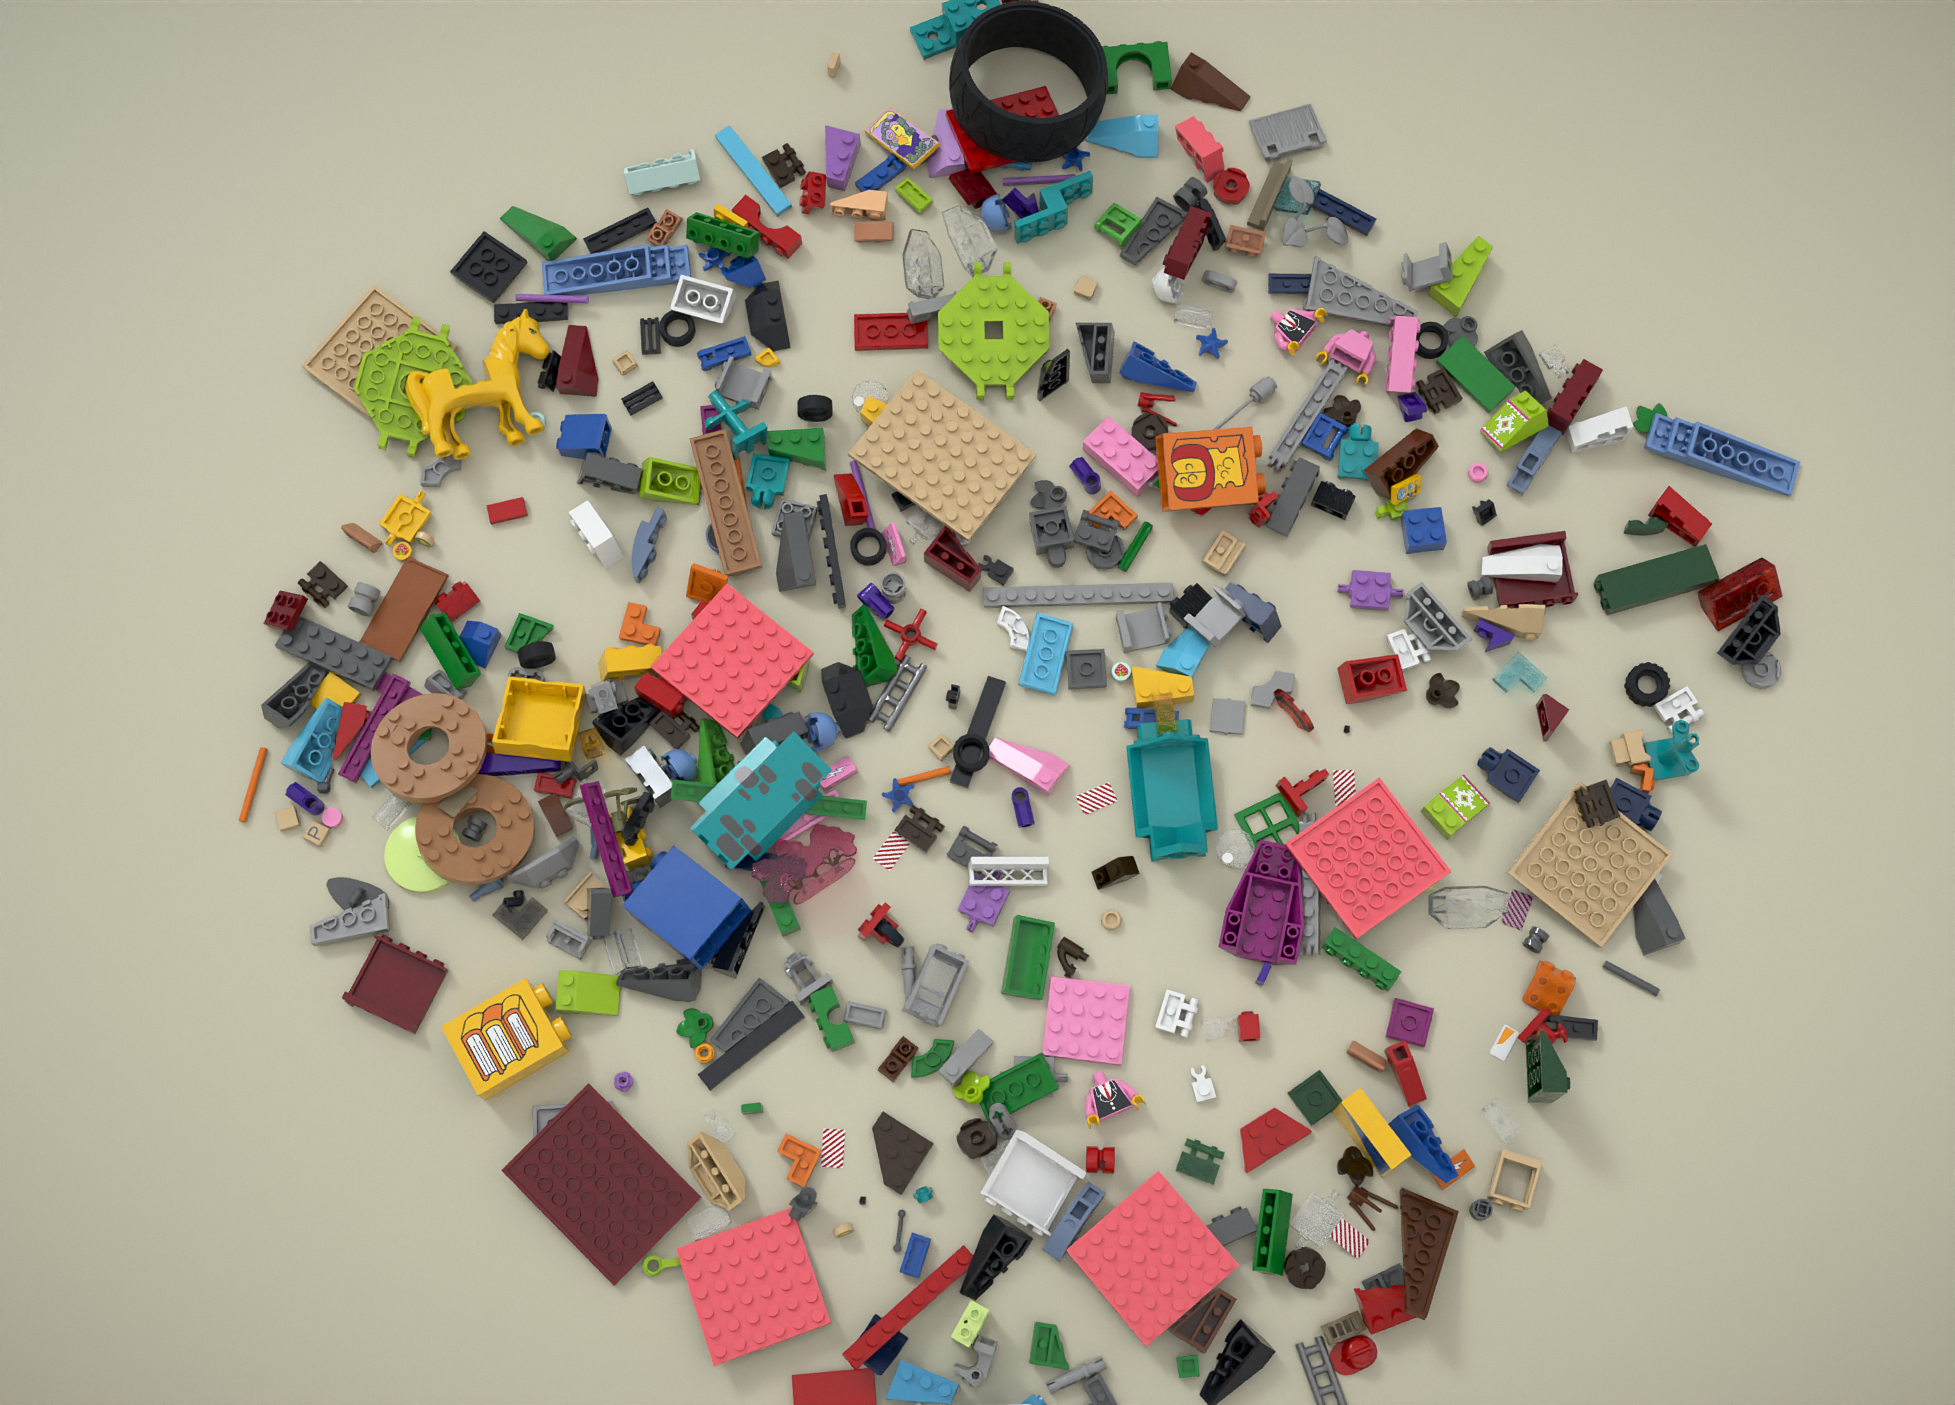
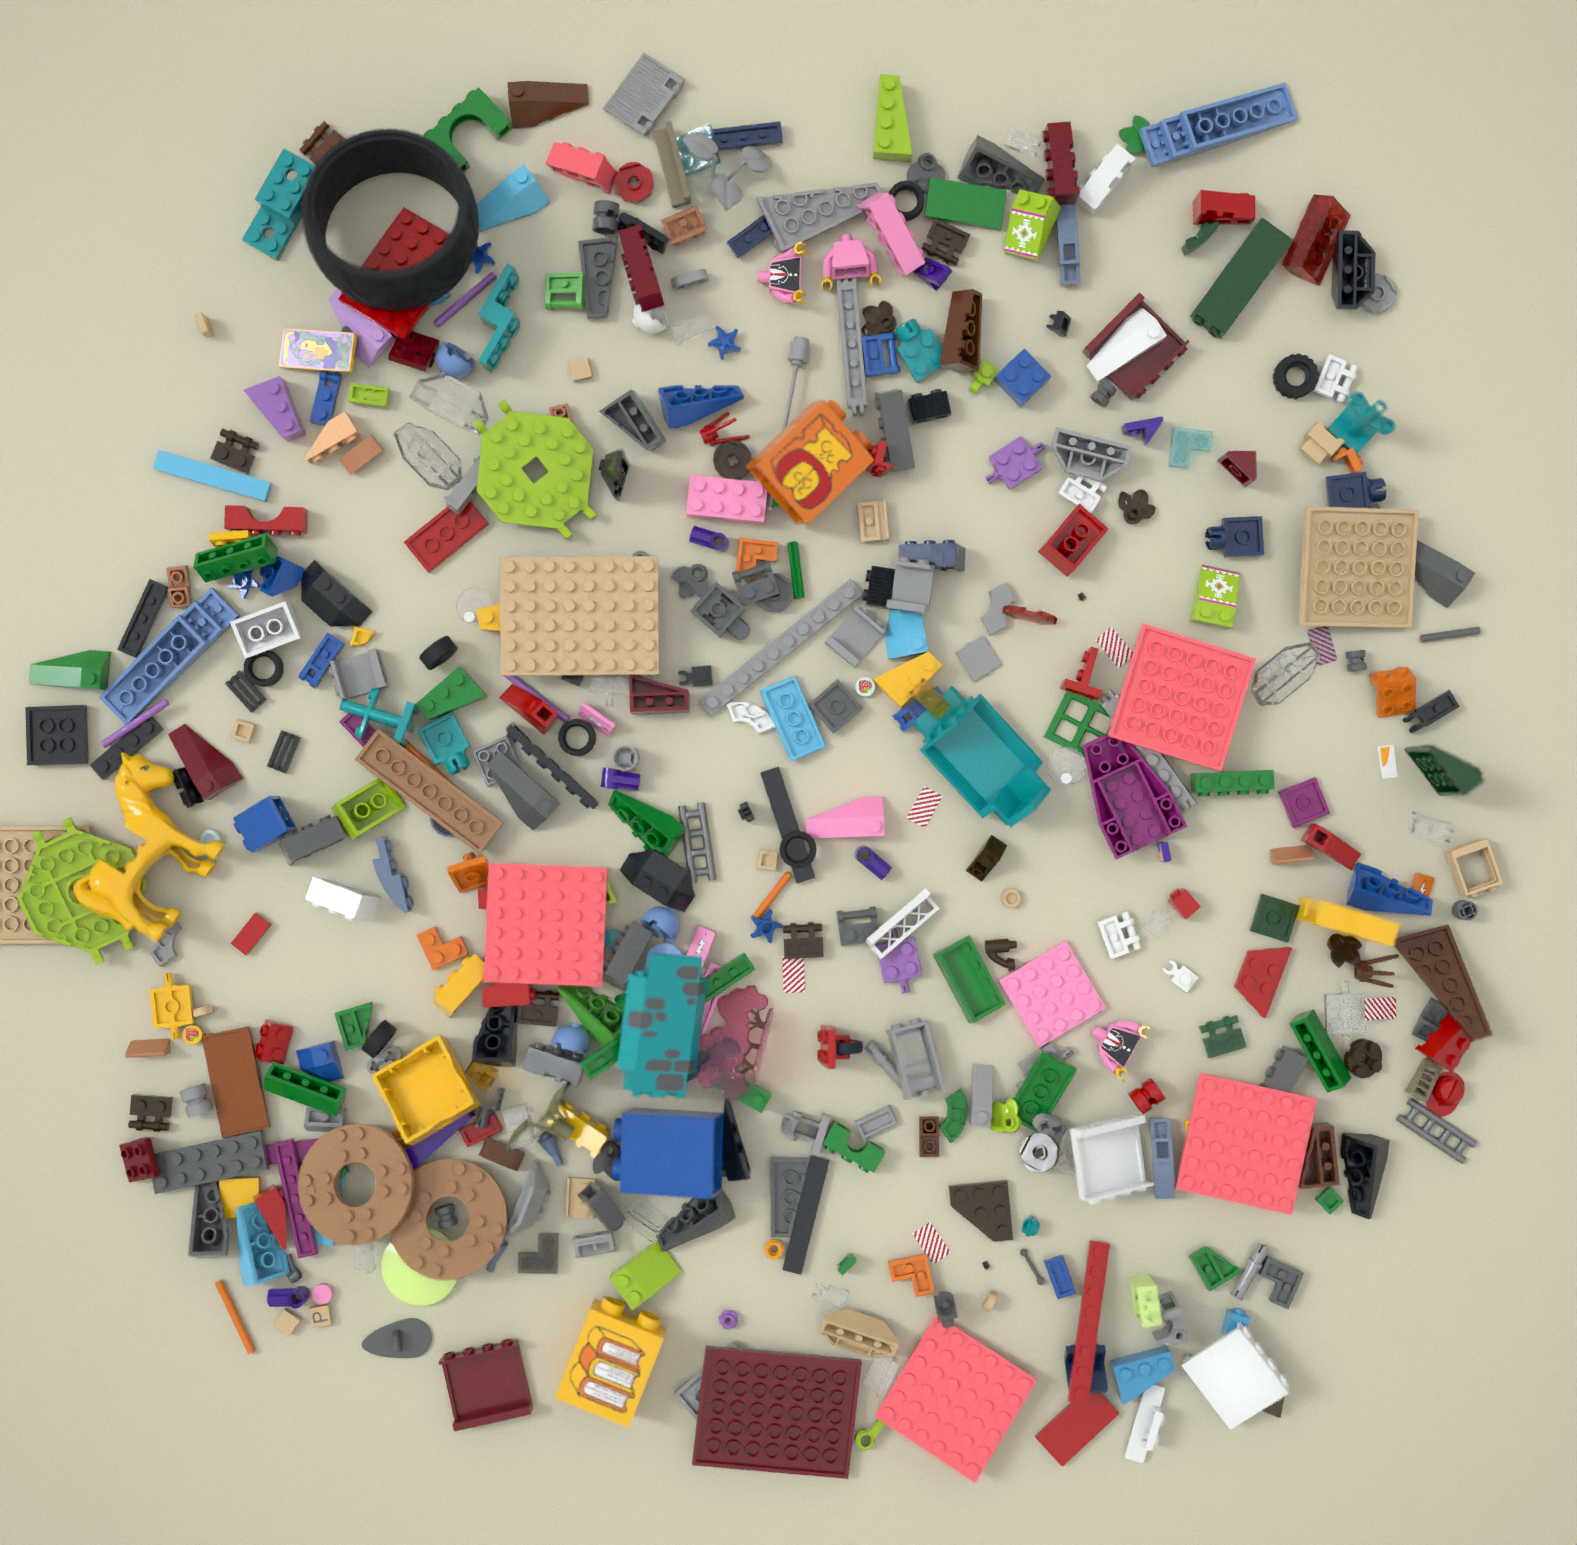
camera: 40 degrees left, 15 degrees up
light grey wing [310,893,390,946] -> none
dark tan sticker [437,784,477,818] -> none
black arm [503,890,525,907] -> none
magenta tile [579,781,633,898] -> none
light grey tile [586,679,628,714] -> none
black hinge [622,792,655,846] -> none
light aqua wedge [624,149,700,195] -> none
green plate [676,1008,714,1048] -> none
red bracket [799,171,826,214] -> none
red bar [884,609,938,661] -> none
black wedge [960,1214,1033,1301] -> none
dark purple slope [1002,188,1039,219] -> none
yellow tile [1391,474,1422,505] -> none
light grey panel [1401,242,1453,291] -> none
tan wedge [1461,604,1545,641] -> none
bright pink tile [1468,463,1488,483] -> none
red piece [1517,1007,1568,1053] -> none
dark brown plate [1574,779,1620,828] -> none

